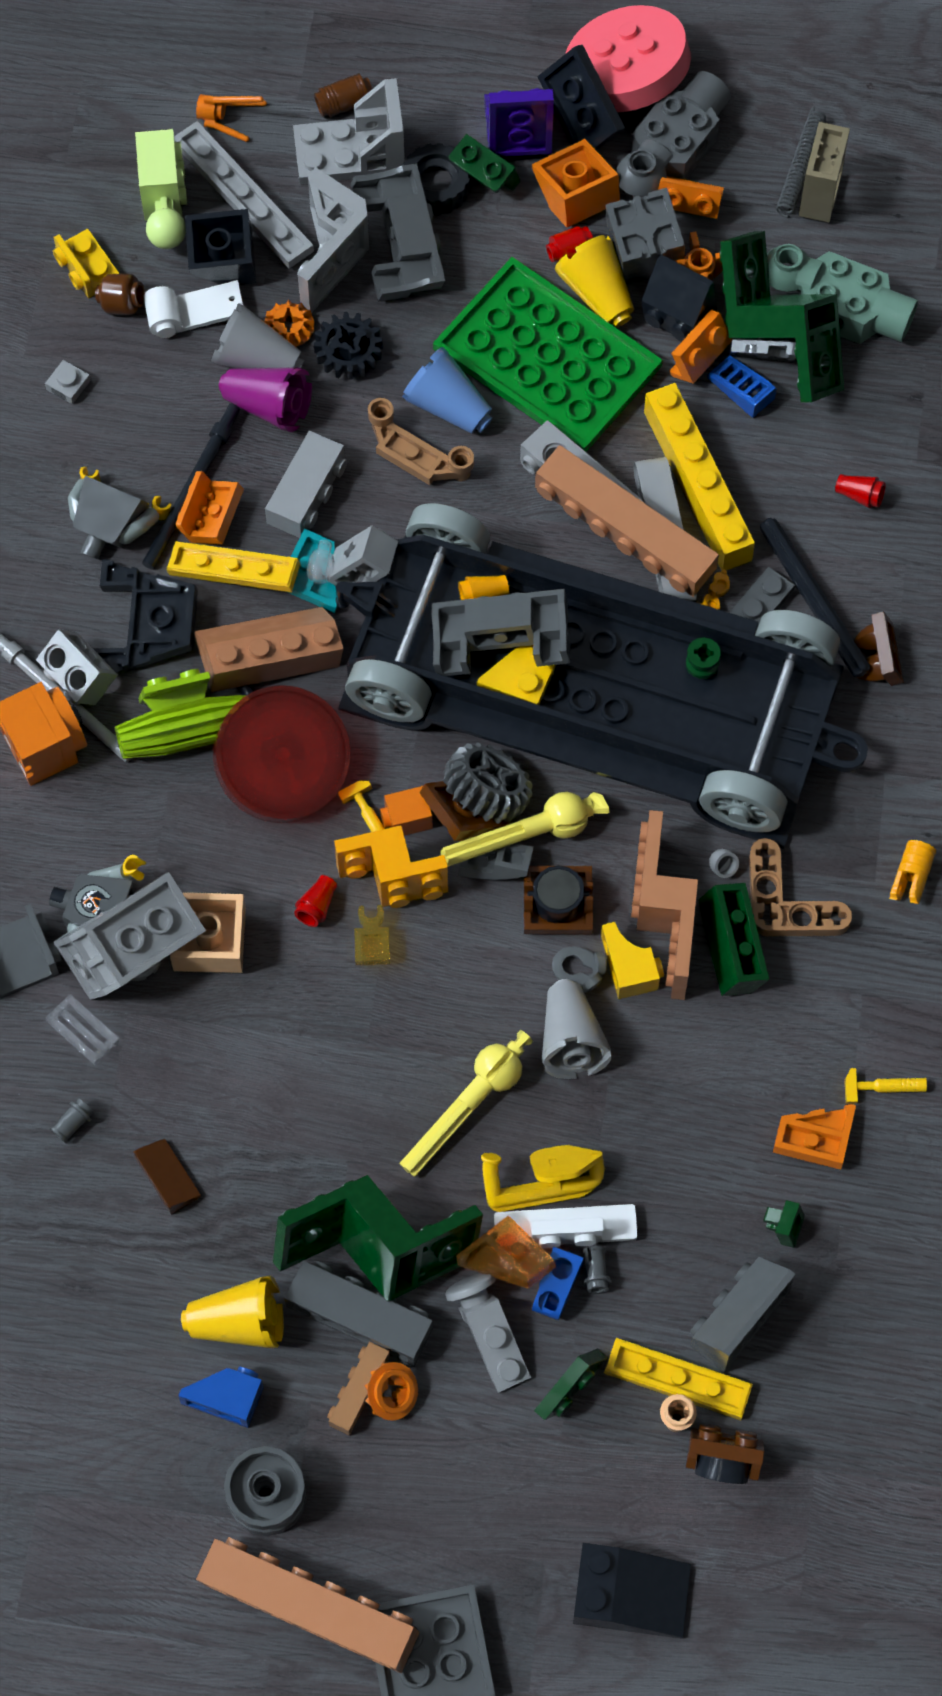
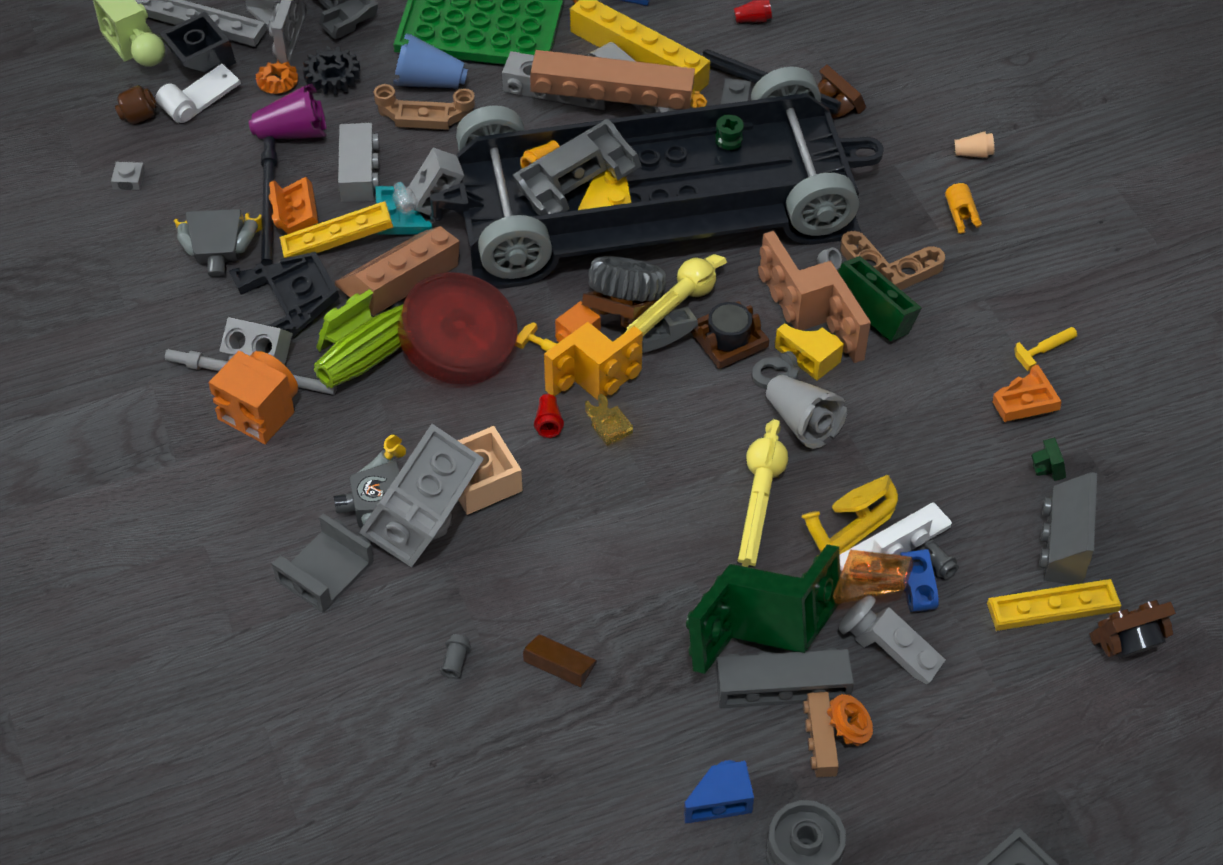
camera: 30 degrees left, 15 degrees down
clear tile [46,994,120,1066] -> none
yellow bracket [53,229,119,299] -> none
yellow cone [181,1275,284,1348] -> none
light grey cone [211,303,304,368] -> none
dark green wing [534,1348,608,1420] -> none
black slope [573,1543,691,1639] -> none
light nougat cone [660,1394,697,1432] -> none

